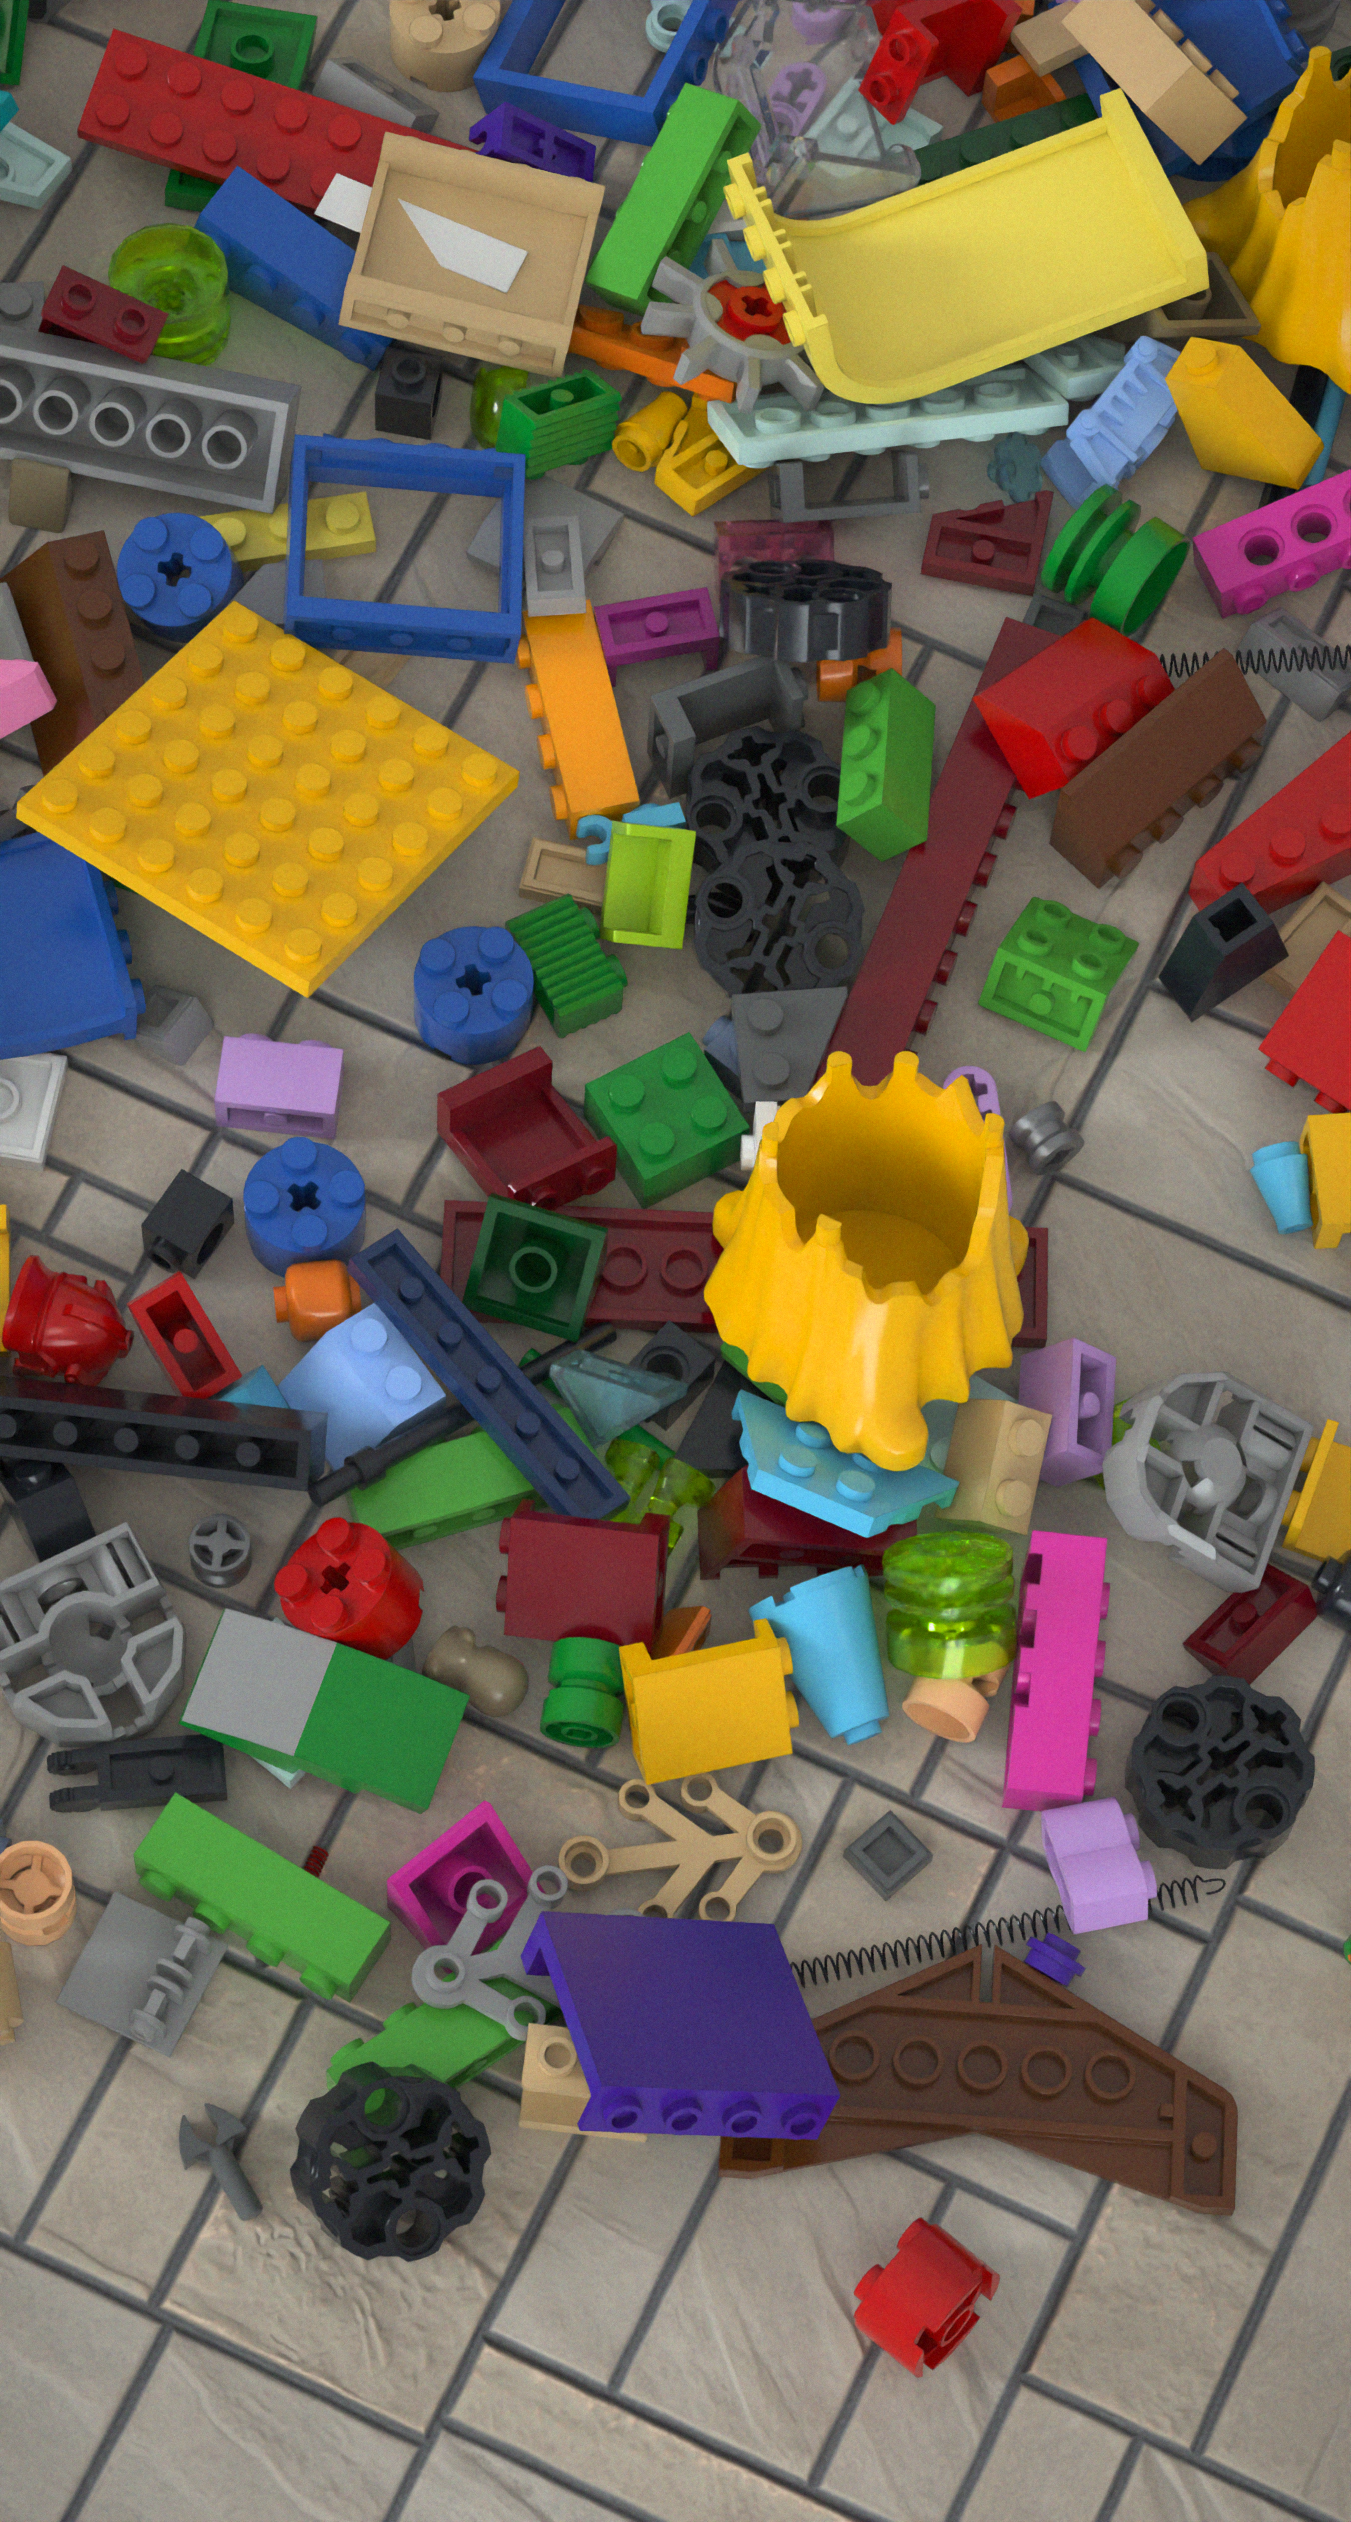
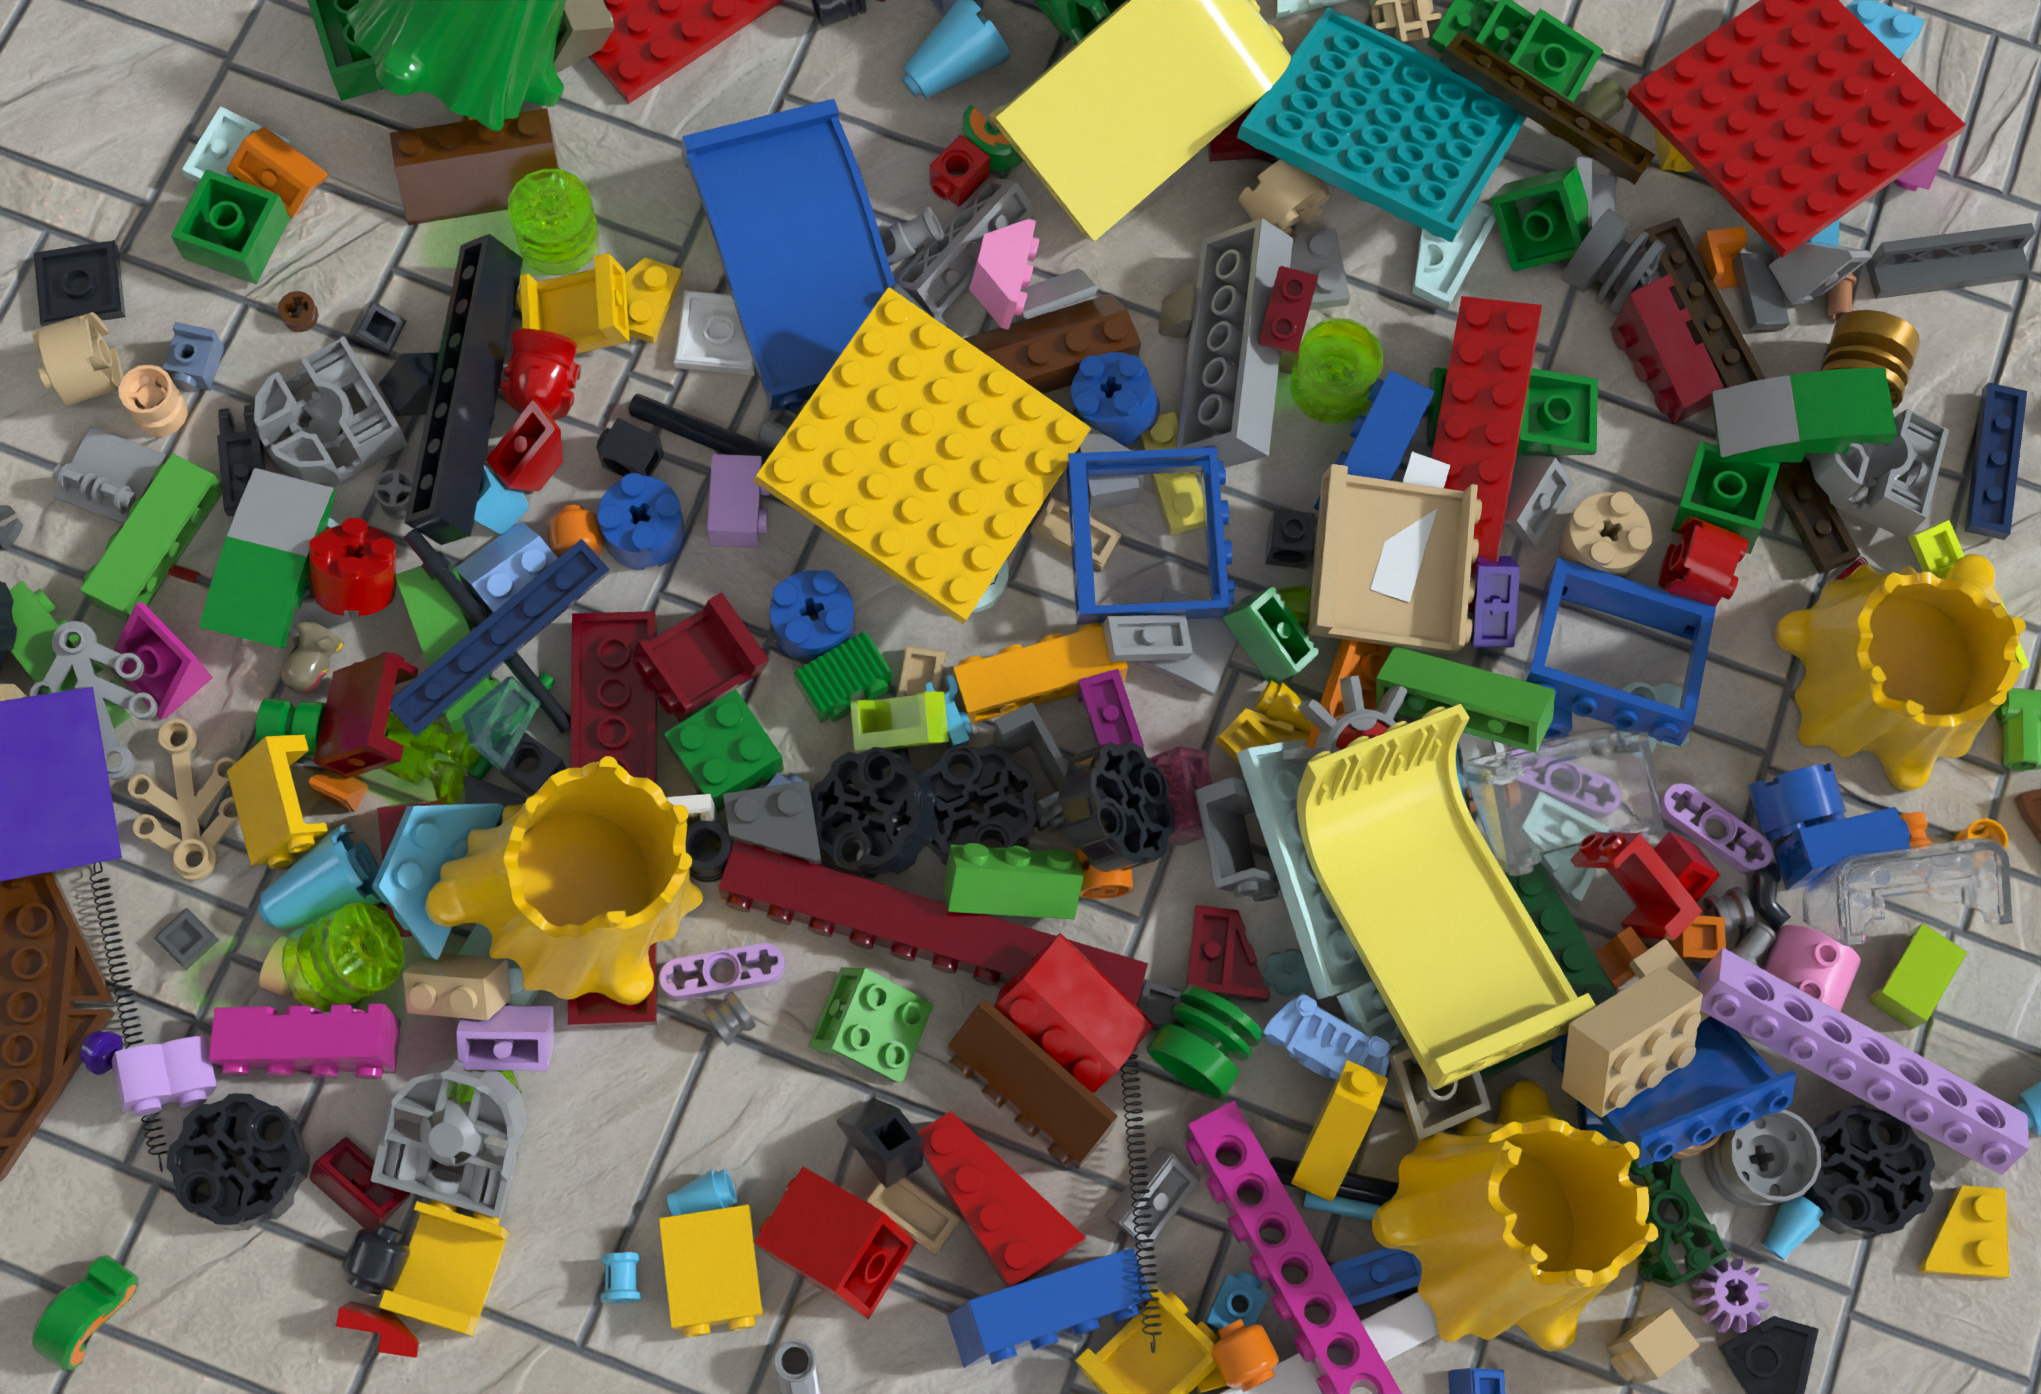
camera: 85 degrees right, 5 degrees up
dark green slope [462,1193,609,1342] -> none
none -> black axle [628,394,775,465]

